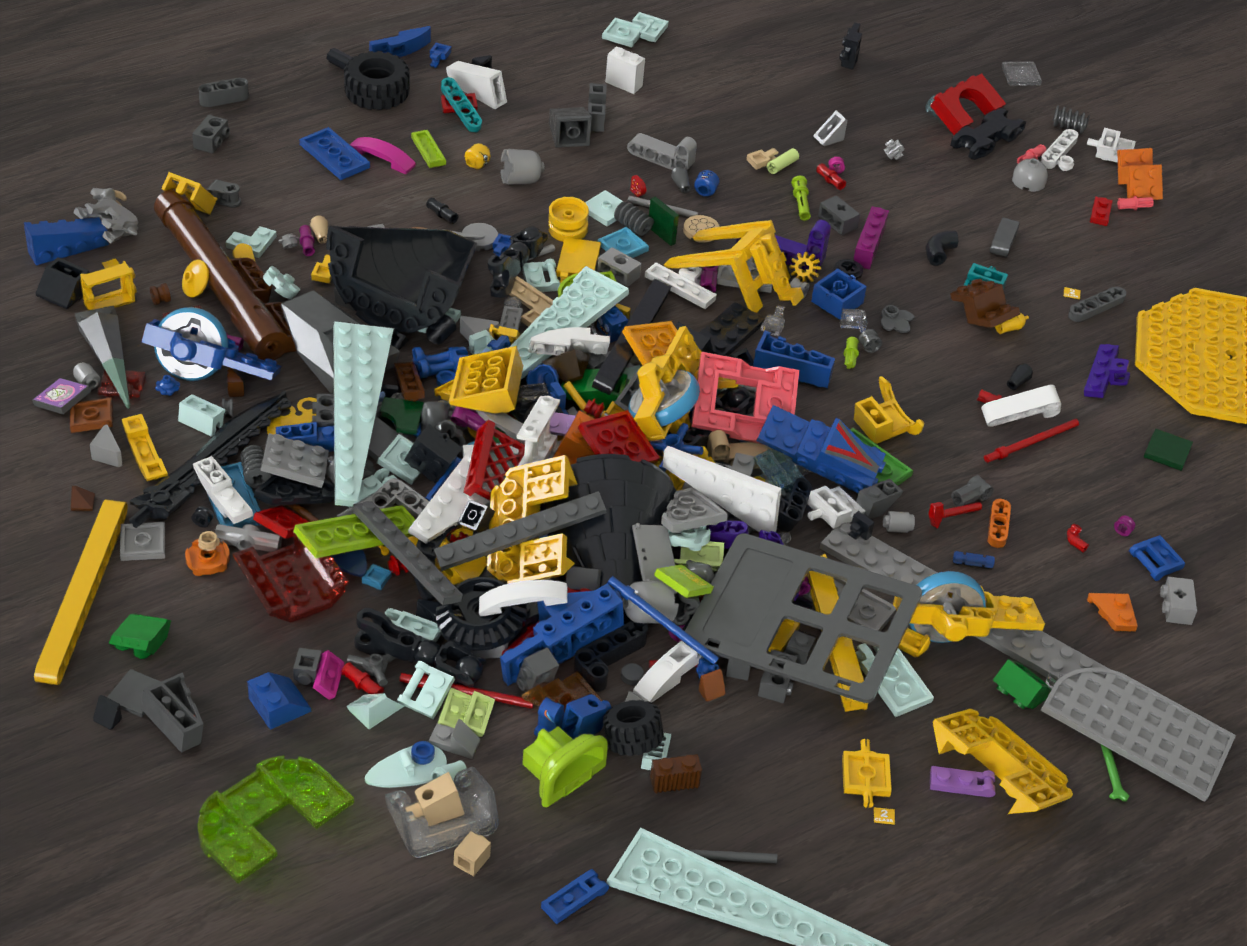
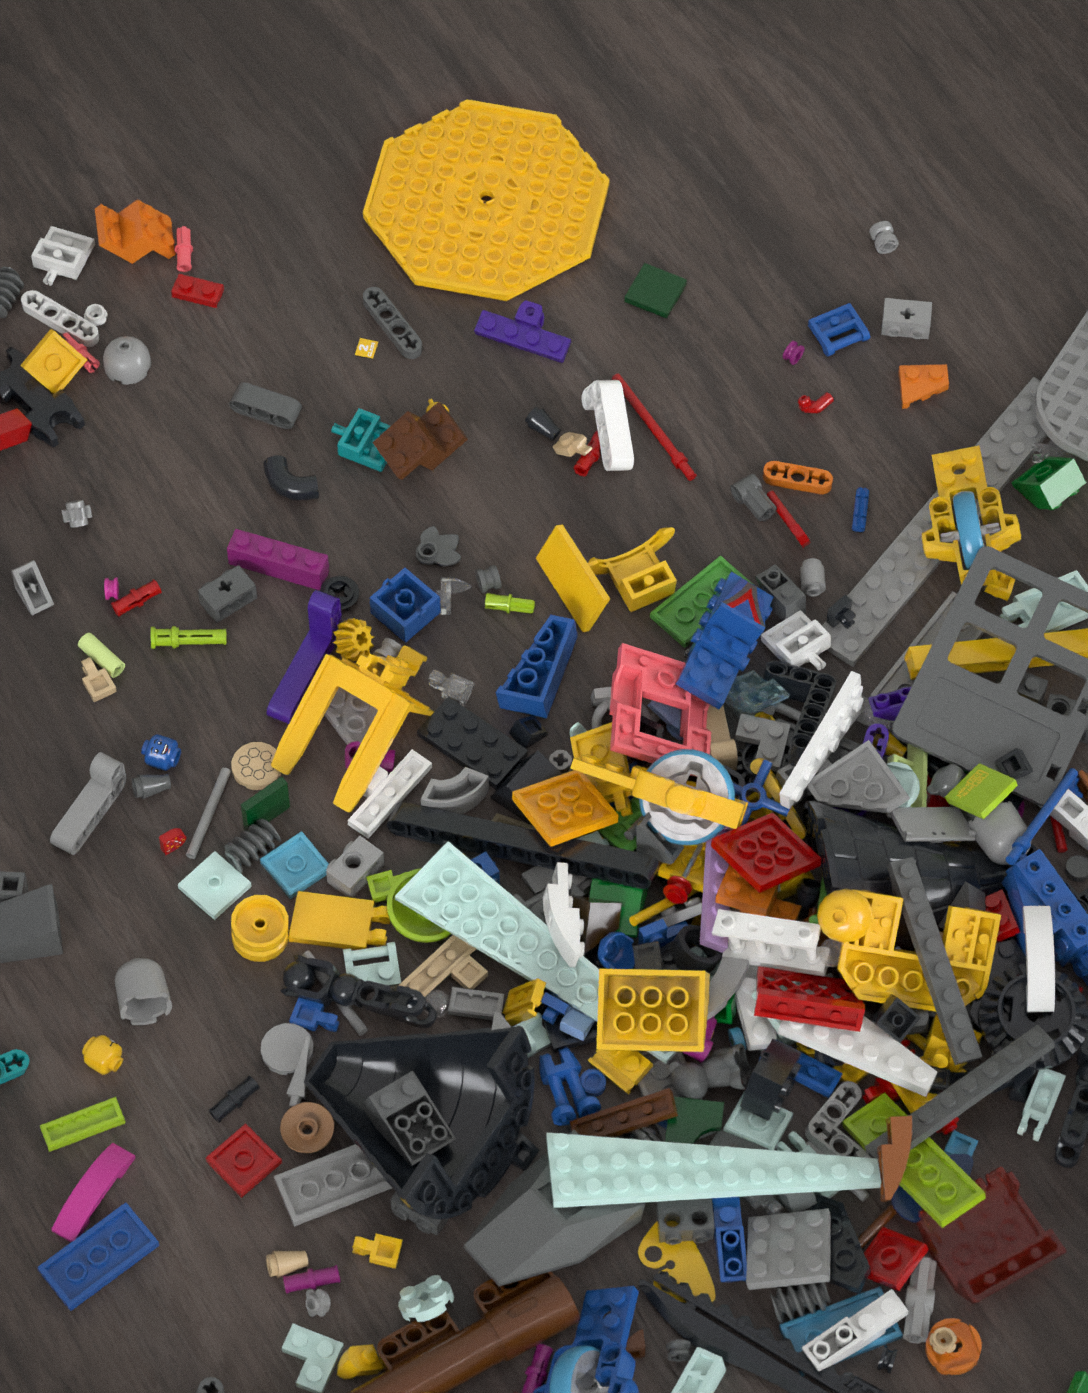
camera: 85 degrees left, 15 degrees up
none -> yellow plate [20,329,87,394]
none -> red plate [205,1123,282,1198]
none -> dark grey slope [362,1071,456,1166]
none -> light grey brick [421,767,489,814]
none -> yellow tile [536,525,610,632]
none -> tan plate [552,432,592,457]
none -> yellow cylinder [817,889,873,943]
none -> dark orange slope [877,1116,912,1202]
none -> black slope [995,748,1033,780]

